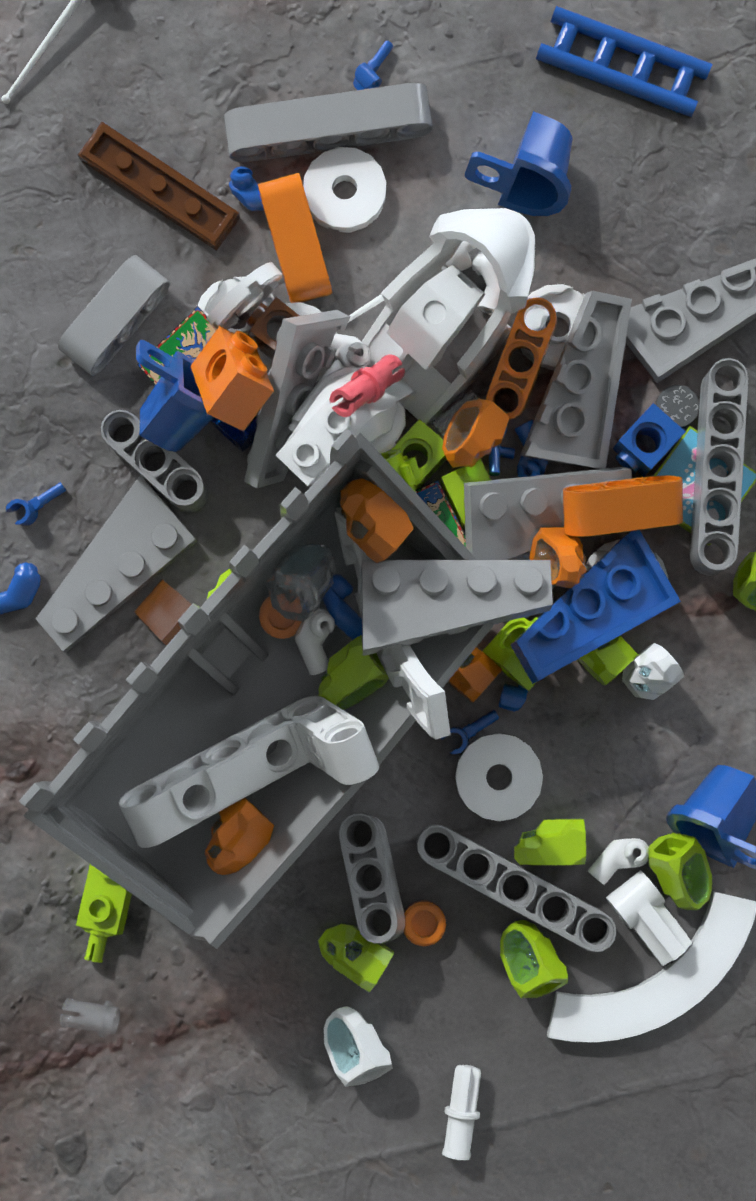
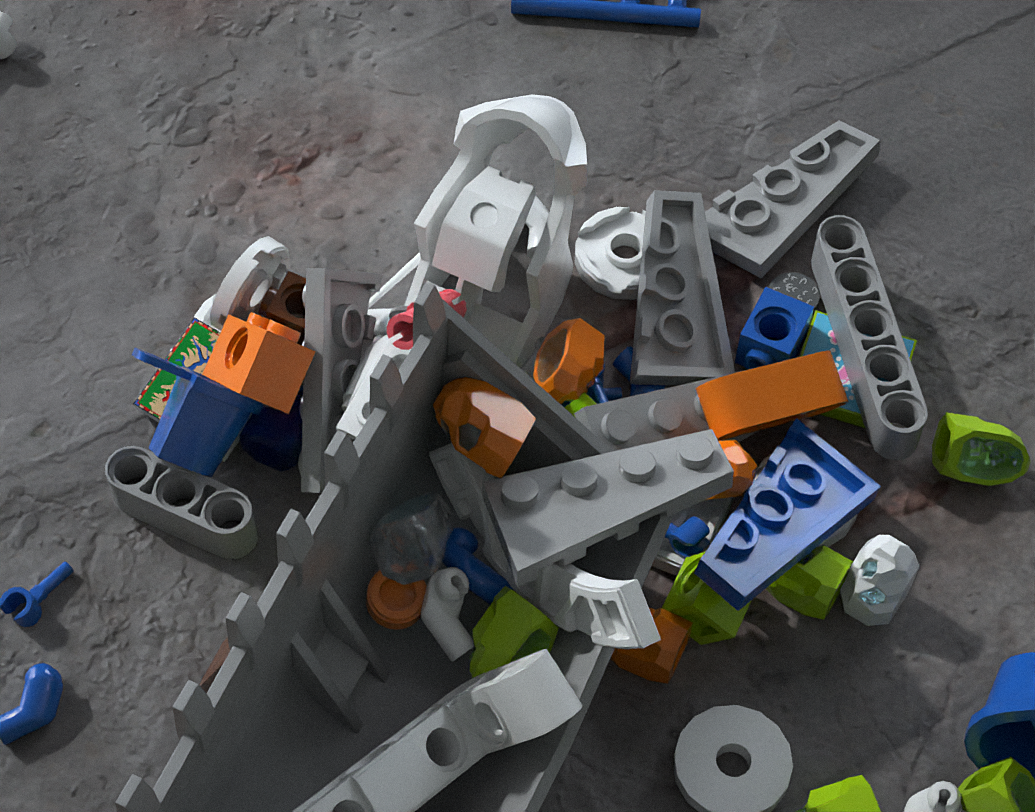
camera: 20 degrees left, 25 degrees down
light grey wing [36,475,197,653] -> none
light grey beam [58,255,170,376] -> none
reddish brown tile [78,122,240,251] -> none
light grey beam [224,83,433,163] -> none
blue arm [229,166,264,211] -> none
orange beam [257,173,333,303] -> none
white tile [303,147,386,233] -> none
blue hand [353,41,393,90] -> none
blue hand [441,710,499,754] -> none
blue container [464,111,573,216] -> none
orange beam [486,297,557,420] -> none
blue hand [498,684,528,711] -> none

